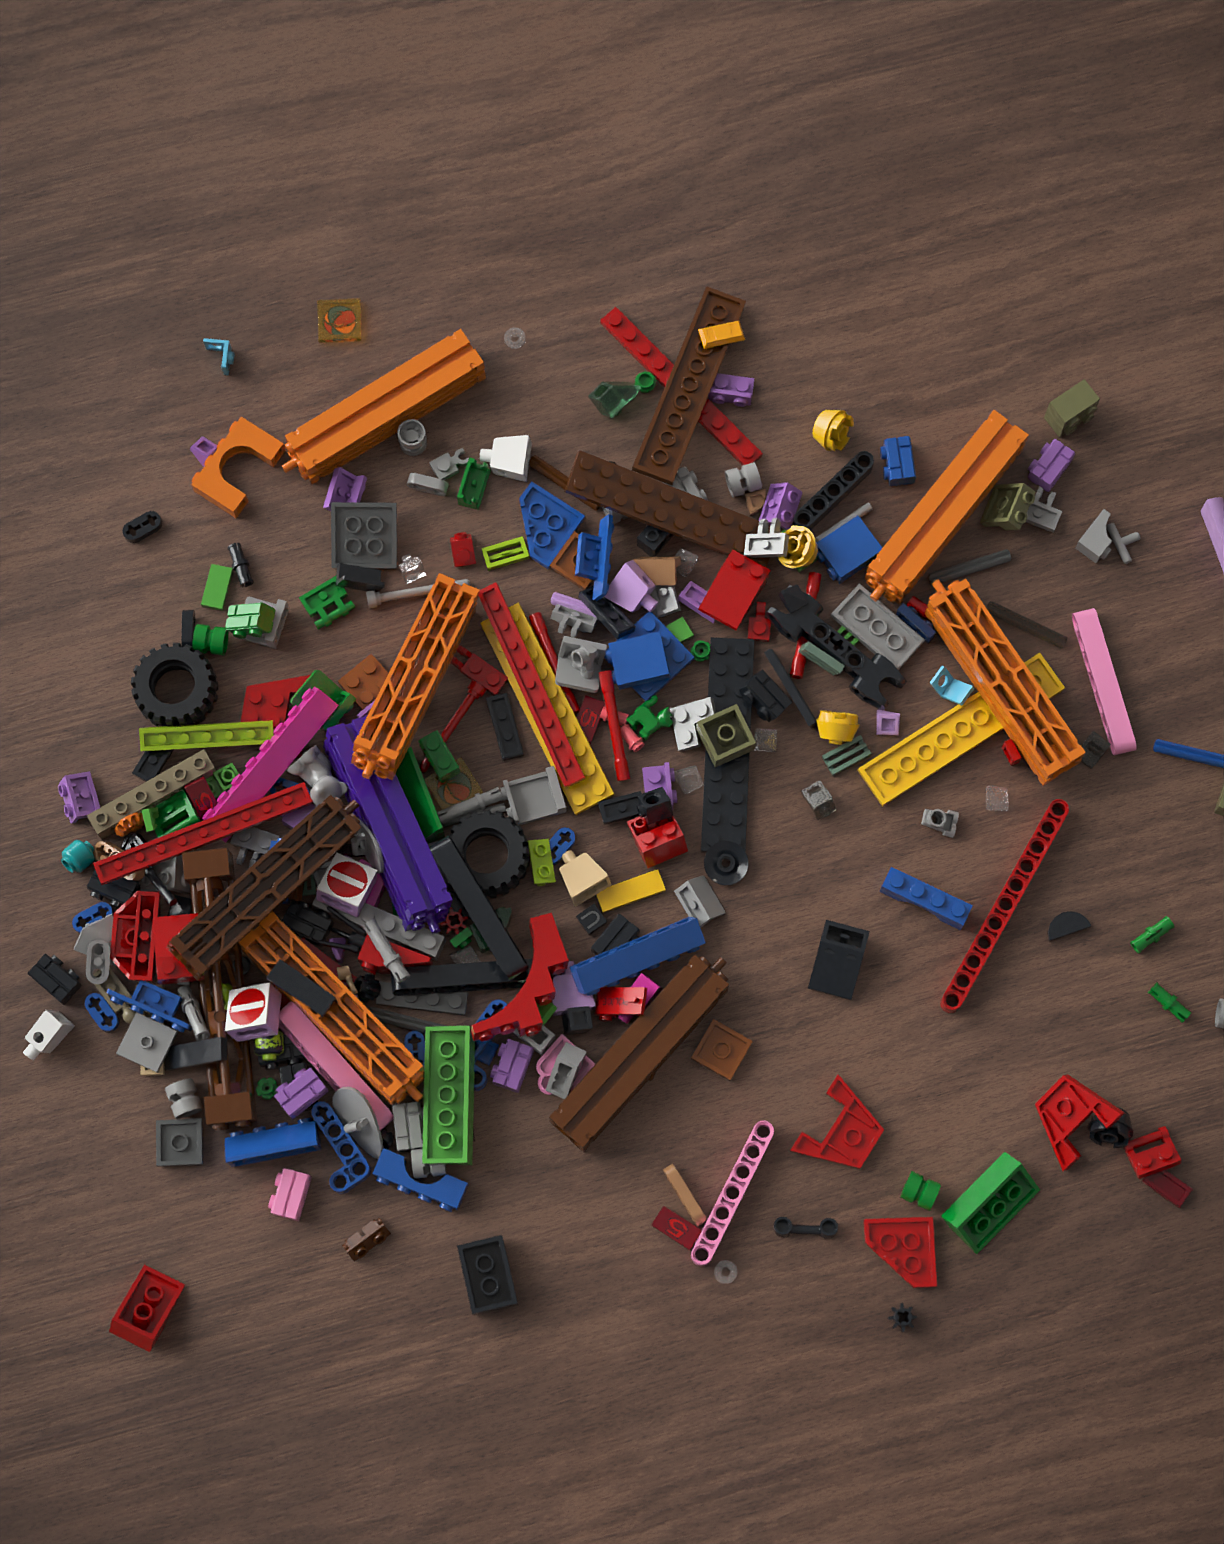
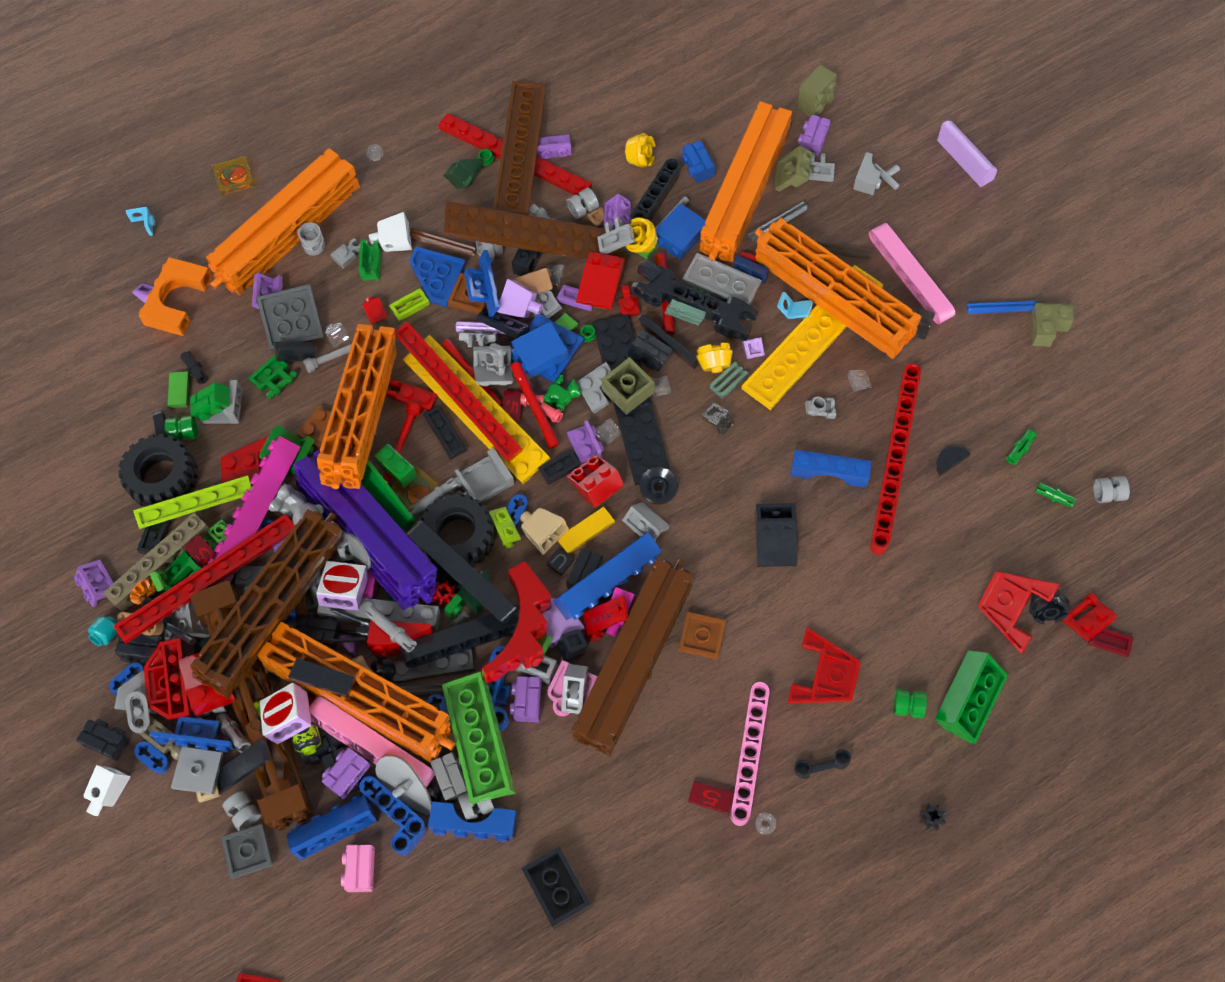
camera: 15 degrees left, 10 degrees down
black beam [122,511,162,543] -> none
green plate [256,1077,278,1100] -> none
reddish brown hinge [342,1218,391,1261] -> none
light grey beam [407,473,449,496] -> none
black brick [636,787,673,825] -> none
medium nougat beam [663,1164,707,1227] -> none
light orange tile [698,321,745,349] -> none
red plate [863,1217,937,1288] -> none
red tile [1002,739,1022,766] -> none

